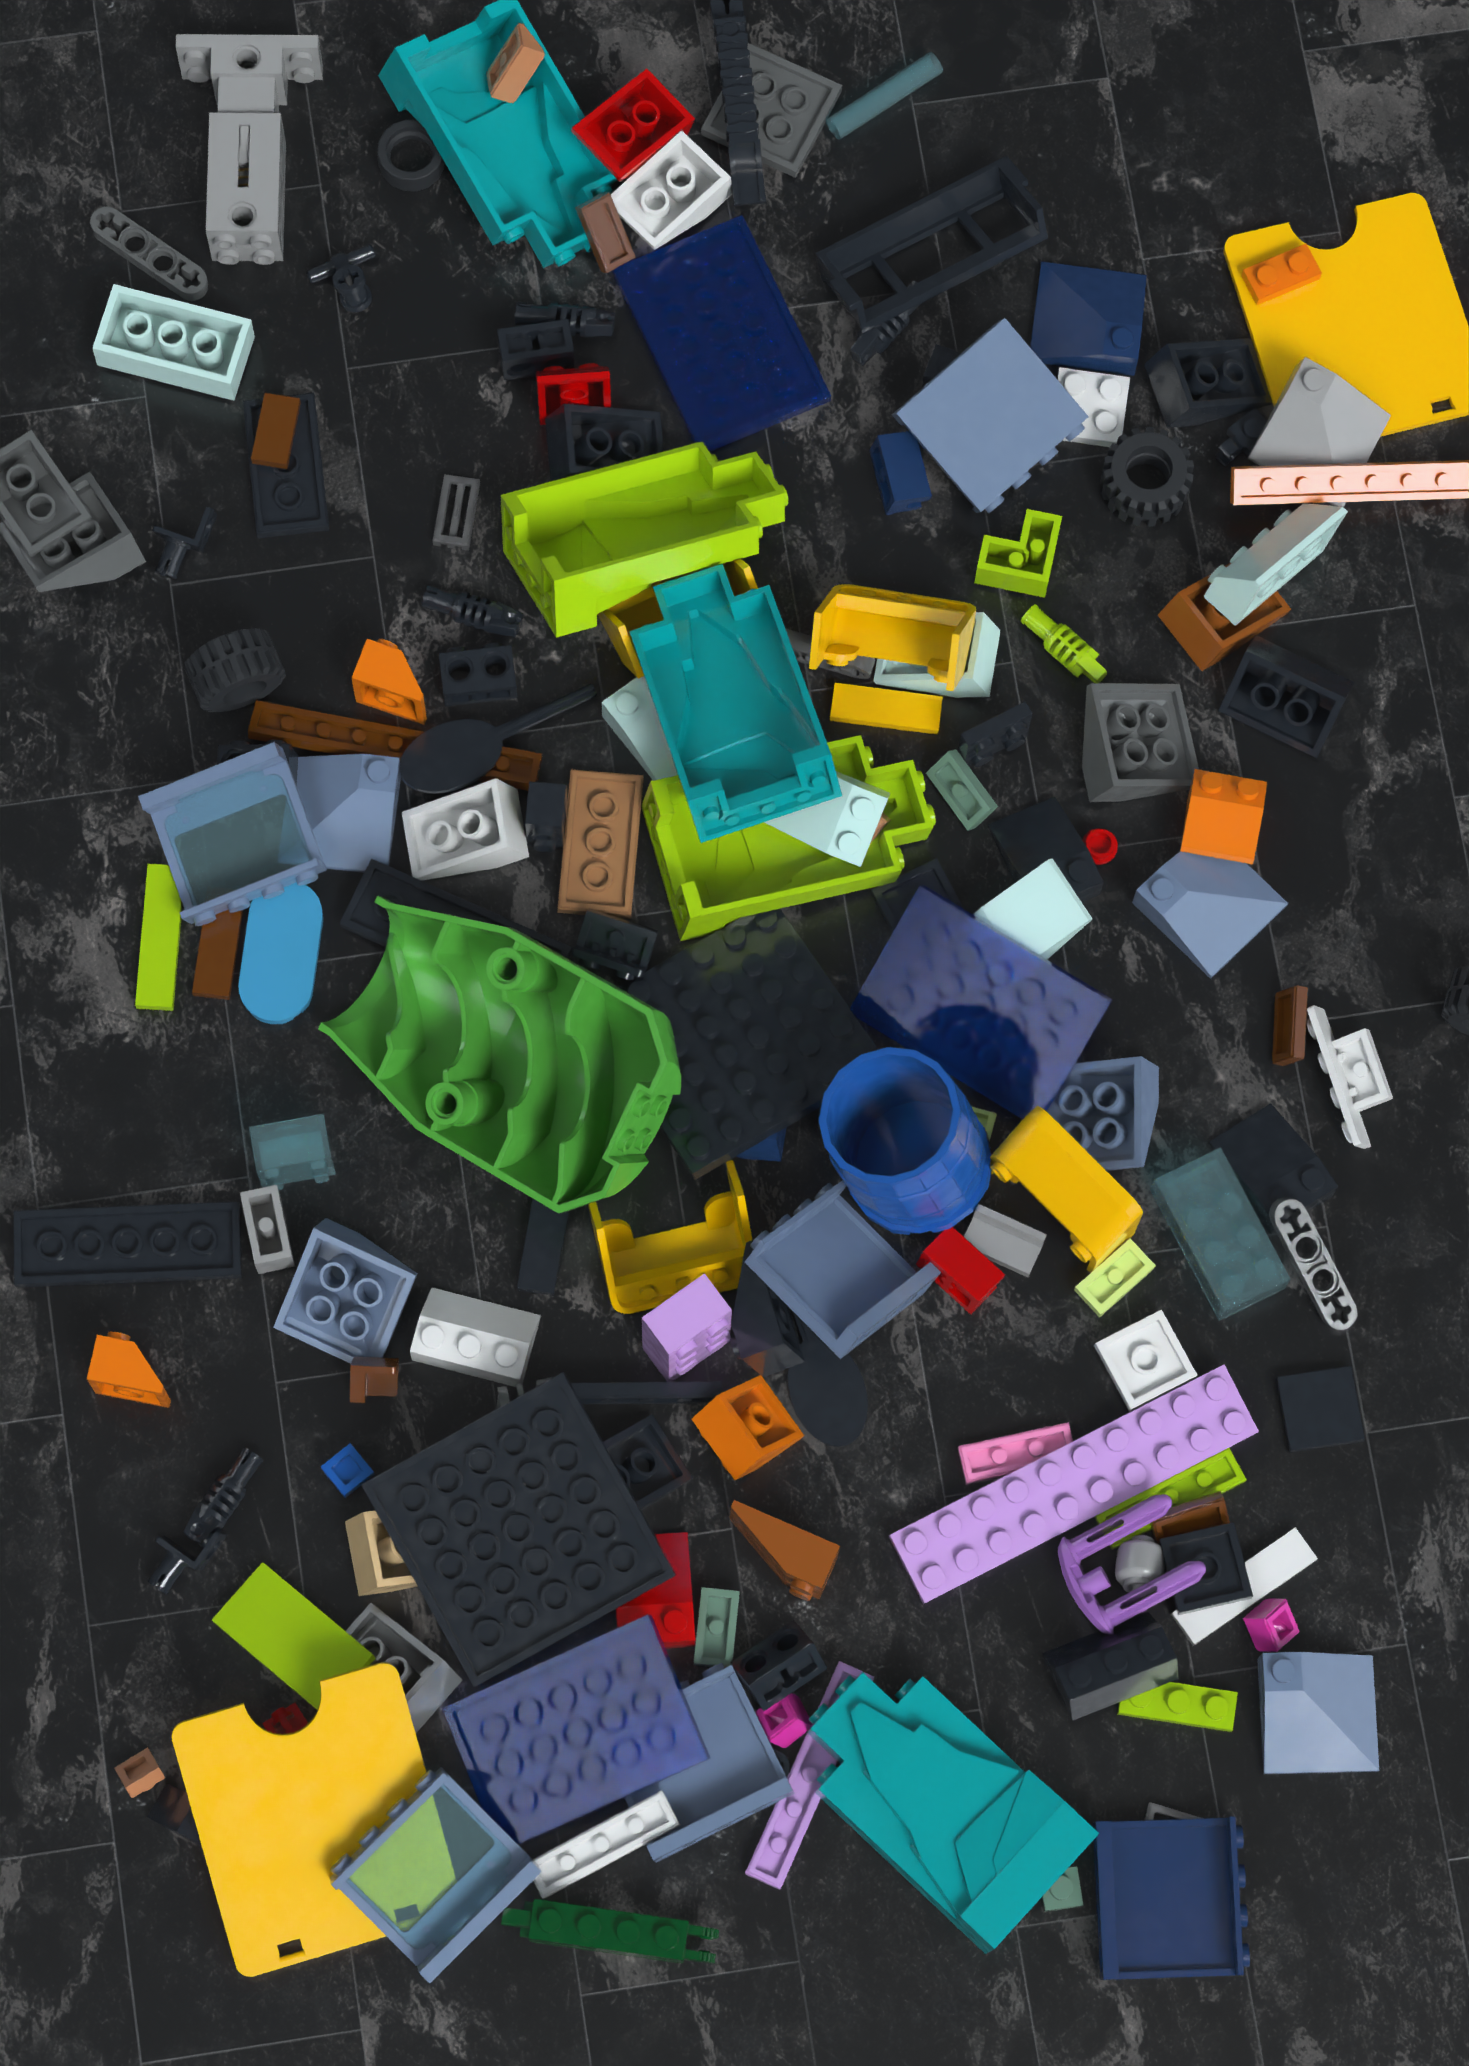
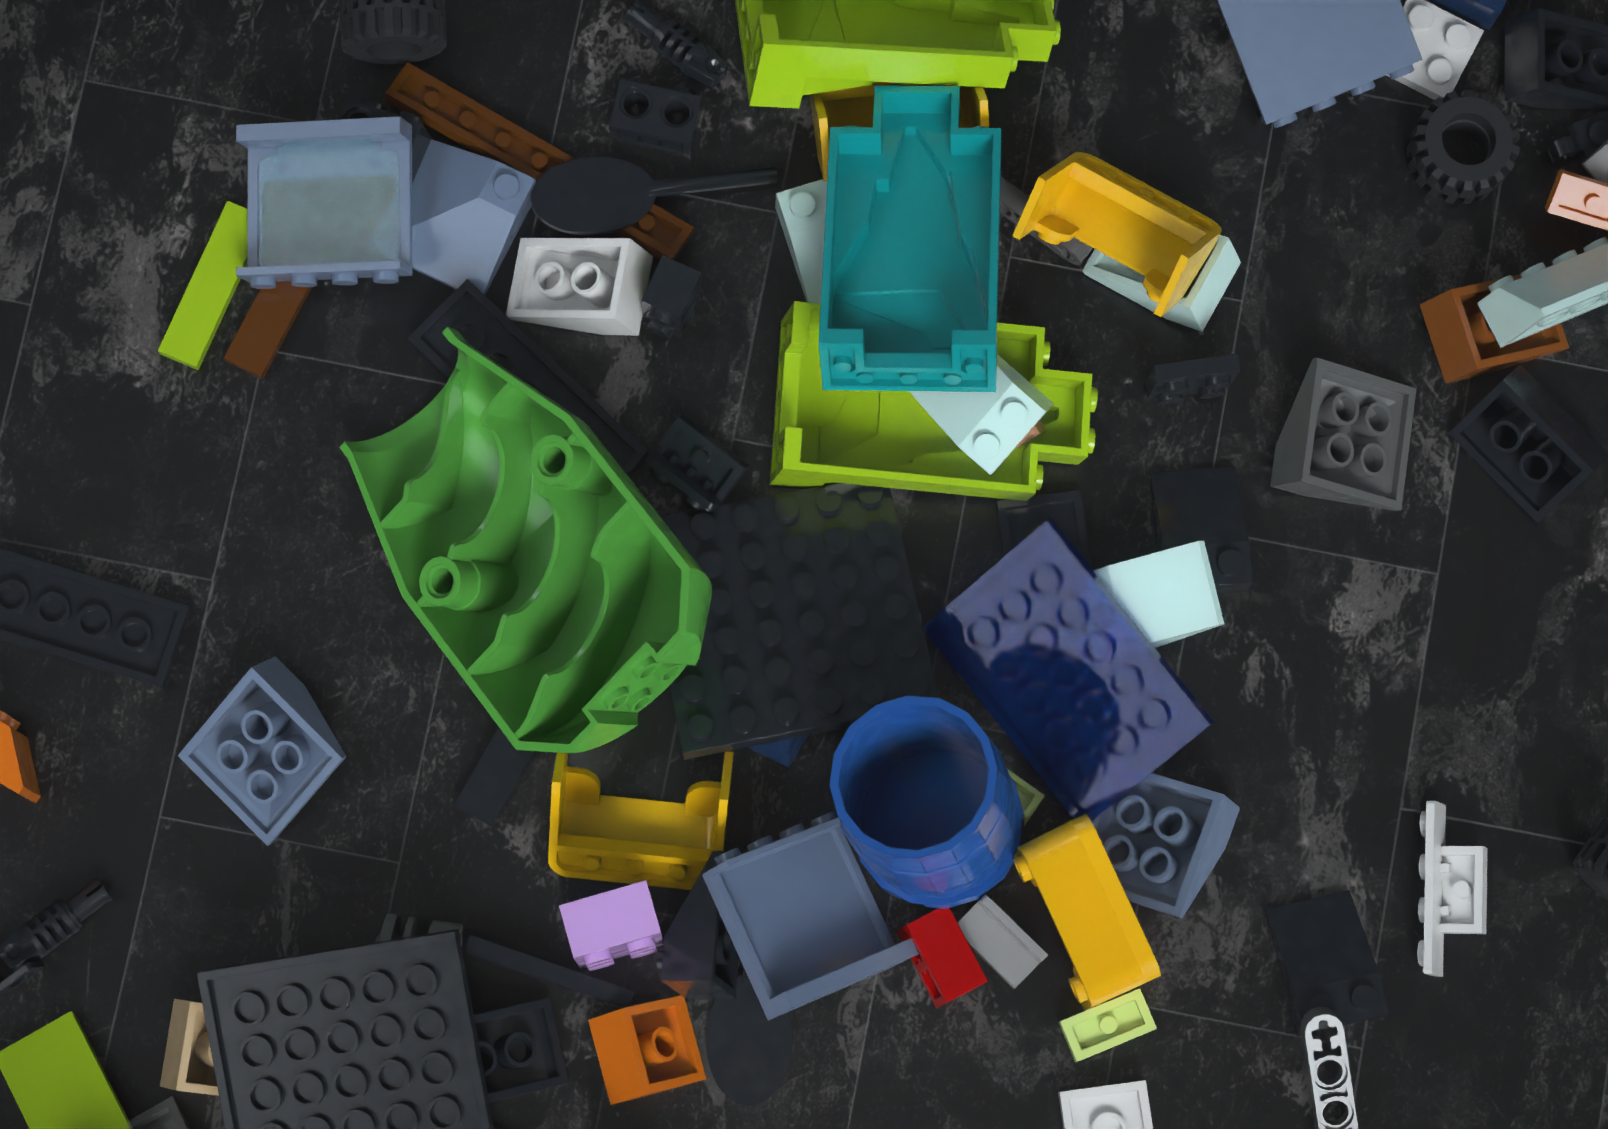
camera: 15 degrees right, 5 degrees up
dark azure tile [238,882,323,1024] -> none
light grey brick [240,1185,295,1274] -> none
clear light blue container [249,1114,336,1190] -> none
blue plate [321,1443,375,1498] -> none
reddish brown panel [350,1356,399,1403] -> none
orange slope [352,639,427,725] -> none
white slope [410,1288,541,1387] -> none
medium nougat tile [558,770,644,919] -> none
yellow tile [830,683,943,735] -> none
dark blue hinge [869,431,932,515] -> none
sand green plate [926,749,998,831] -> none
lime brick [974,509,1062,598] -> none
lime hinge [1021,604,1107,683] -> none
red plate [1082,828,1118,865] -> none
sand blue slope [1132,851,1288,979] -> none
clear light blue brick [1150,1148,1291,1321] -> none
orange slope [1180,769,1267,865] -> none
reddish brown tile [1272,985,1308,1066] -> none

